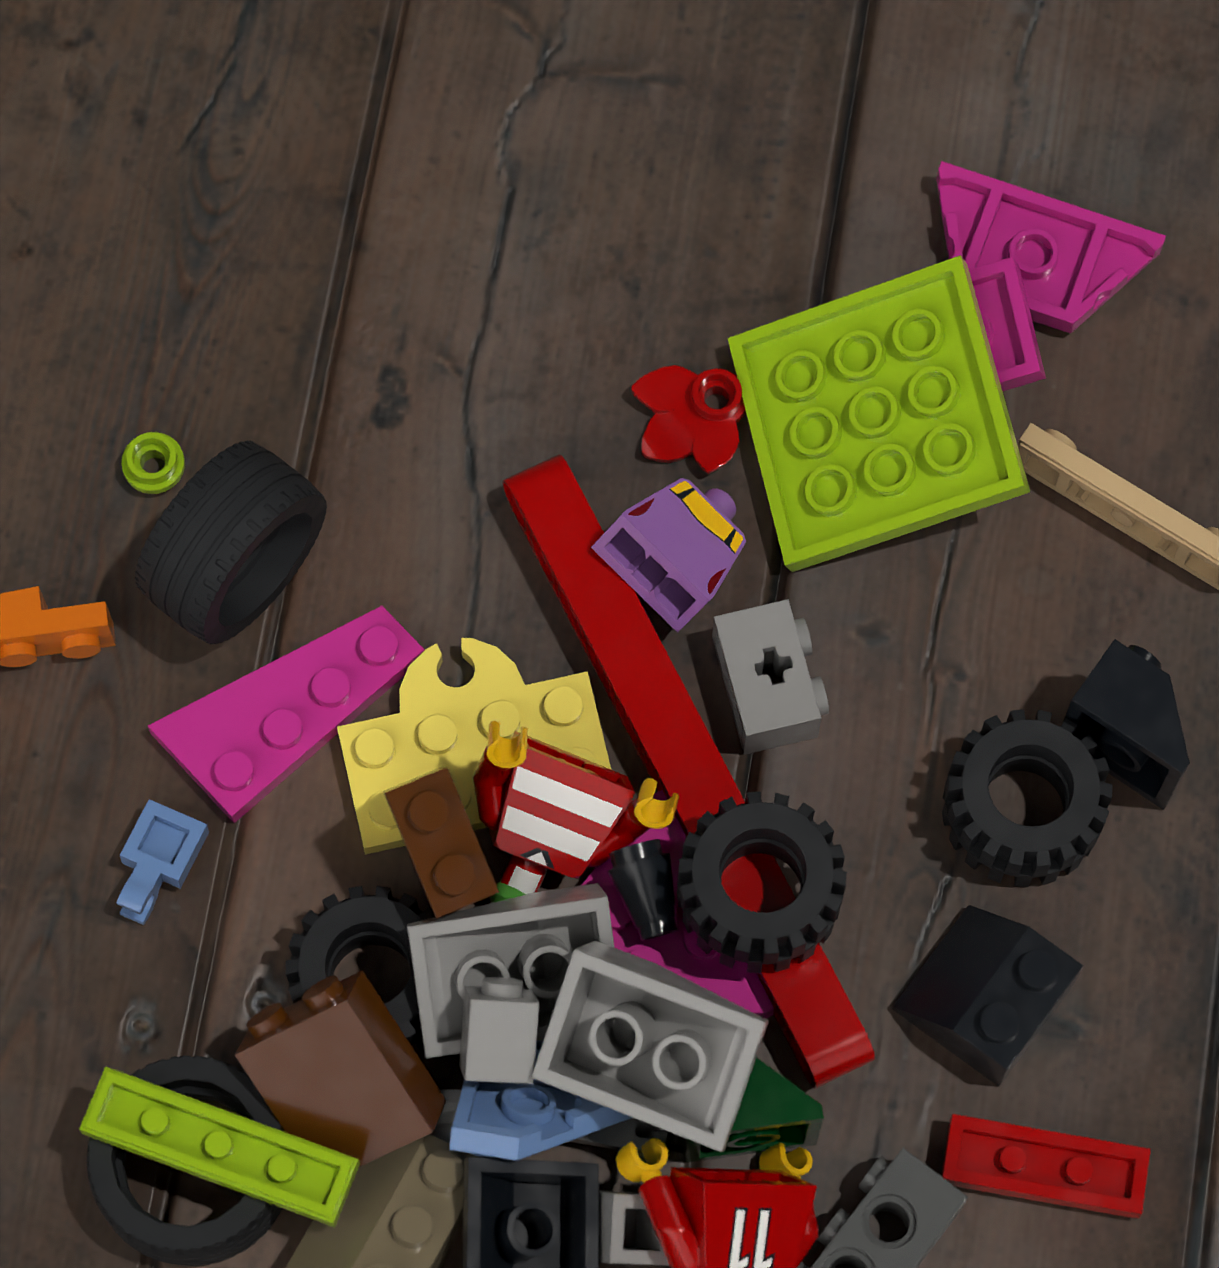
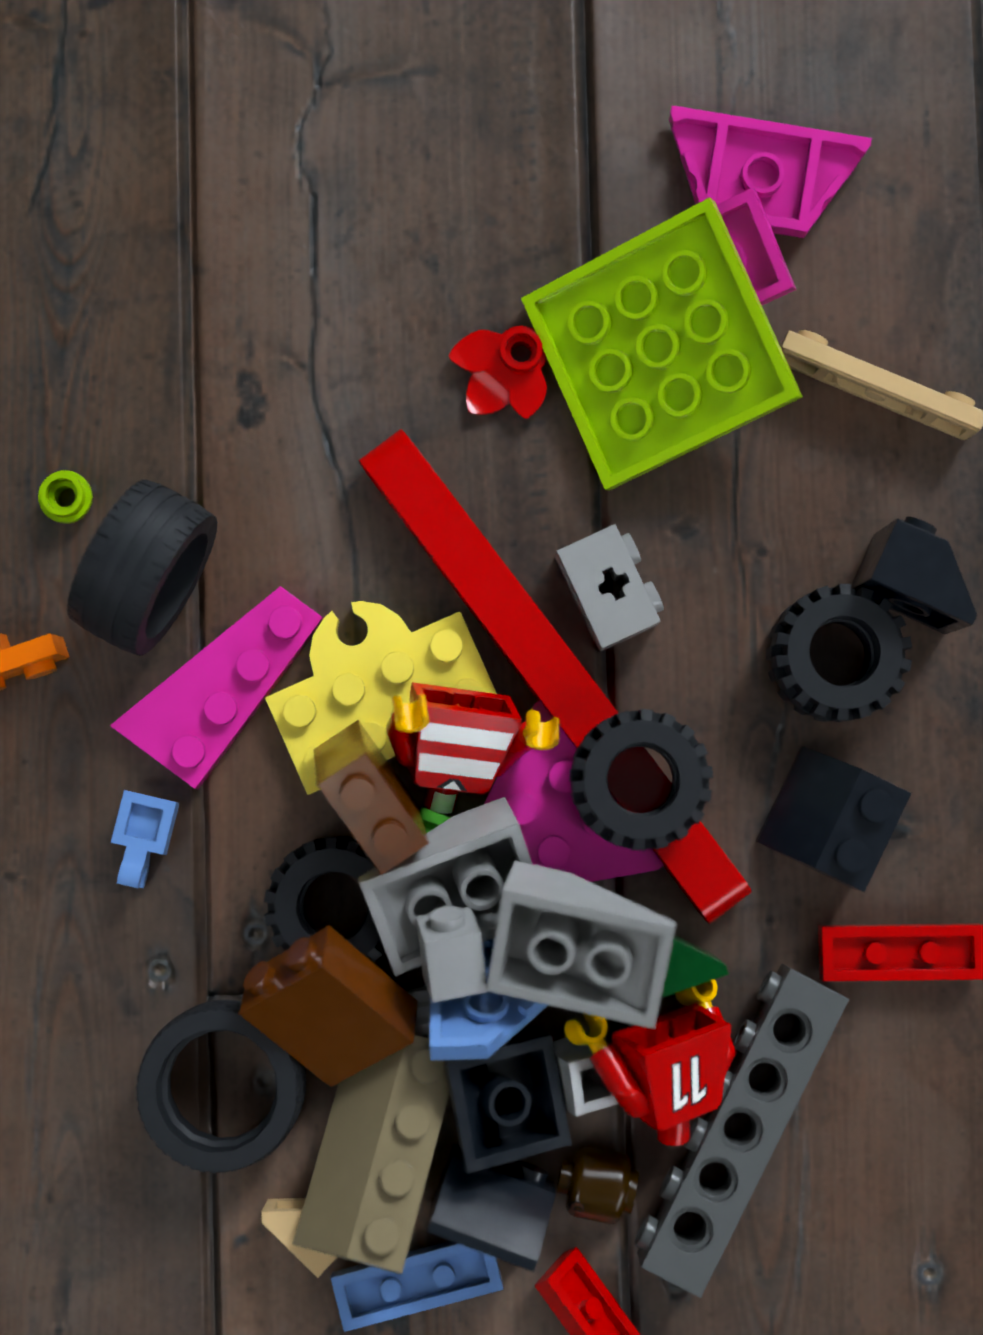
camera: 10 degrees left, 15 degrees up
lime tile [79,1066,360,1227] -> none
medium lavender torso [591,478,746,633] -> none
black cone [607,839,679,941] -> none

